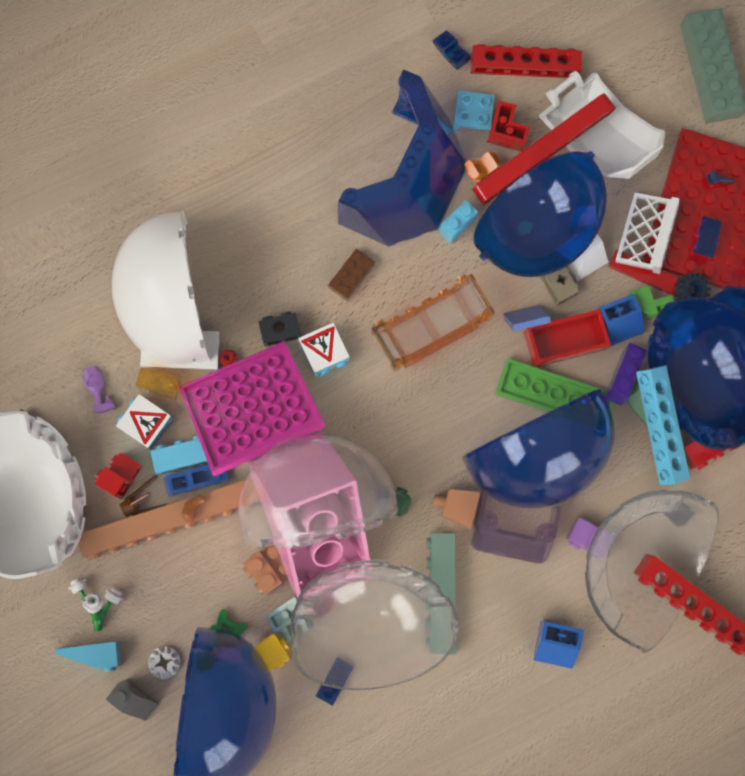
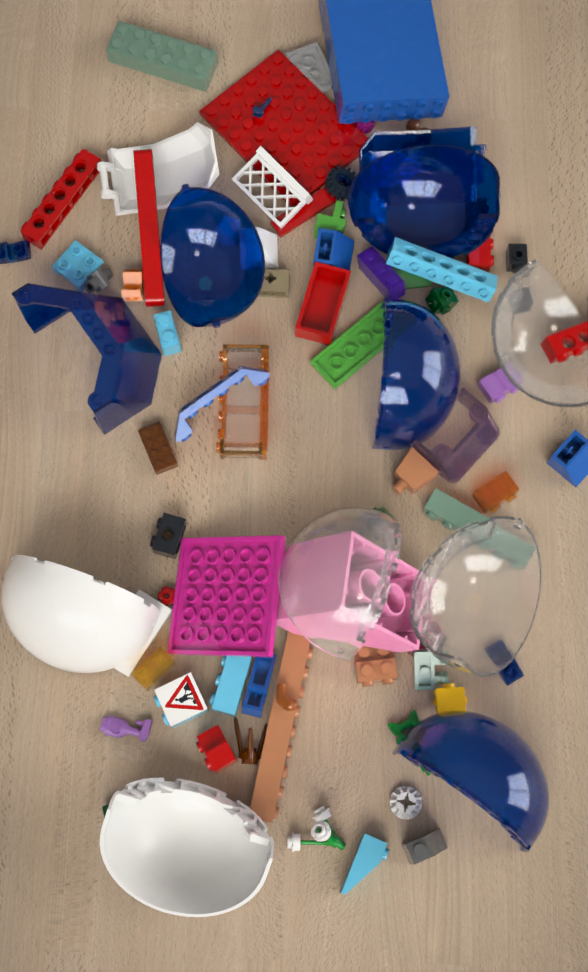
camera: 50 degrees left, 5 degrees down
piece [298,323,349,377] -> none
red brick [487,100,530,152] -> none
blue tile [503,305,551,331] -> none
clear blue slope [693,216,722,258] -> none
none -> dark grey axle [84,268,113,293]
none -> slope [174,366,271,443]
none -> dark green brick [425,287,459,315]
none -> clear orange brick [472,471,519,514]
none -> black brick [506,244,528,274]

